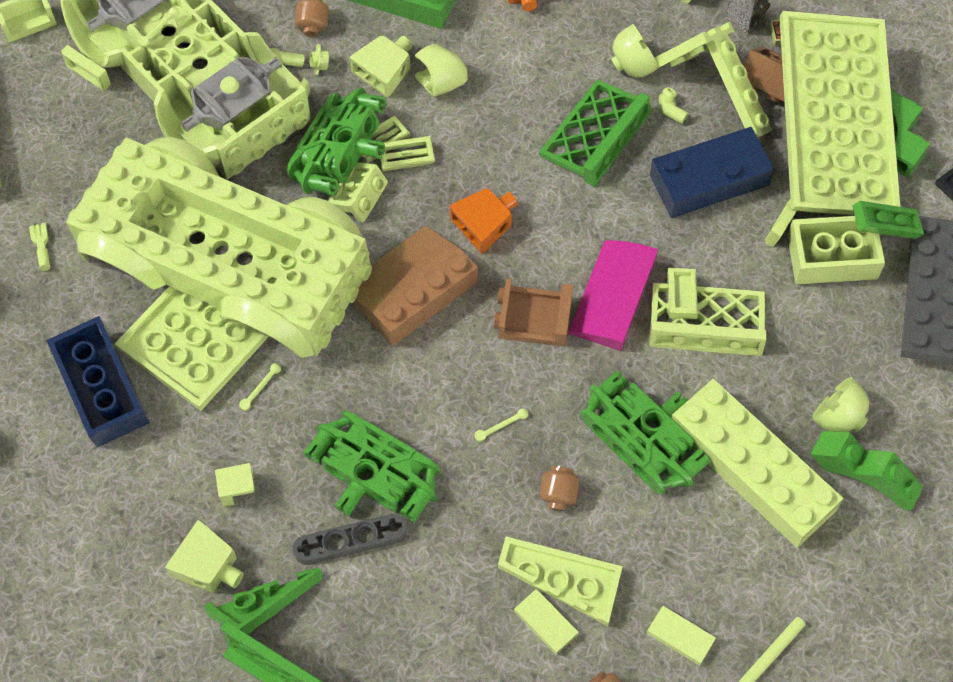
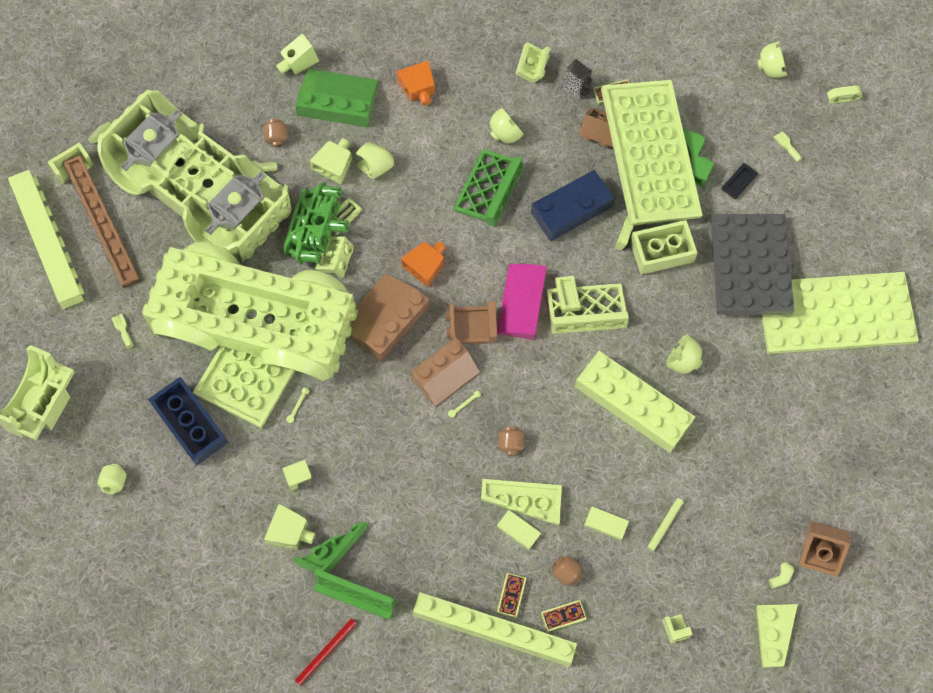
camera: 15 degrees left, 5 degrees up
yellowish green tile [61,45,111,90] -> none
dark grey beam [293,514,407,565] -> none
bright green piece [303,411,440,523] -> none
yellowish green plate [310,44,329,75] -> none
yellowish green tile [379,136,435,172] -> none
bright green piece [580,371,710,494] -> none
yellowish green bracket [655,22,772,138] -> none
yellowish green arm [659,87,689,124] -> none
bright green arch [810,431,923,511] -> none
bright green plate [852,201,924,239] -> none
none -> medium nougat tile [63,155,140,288]
none -> medium nougat slope [411,337,480,407]

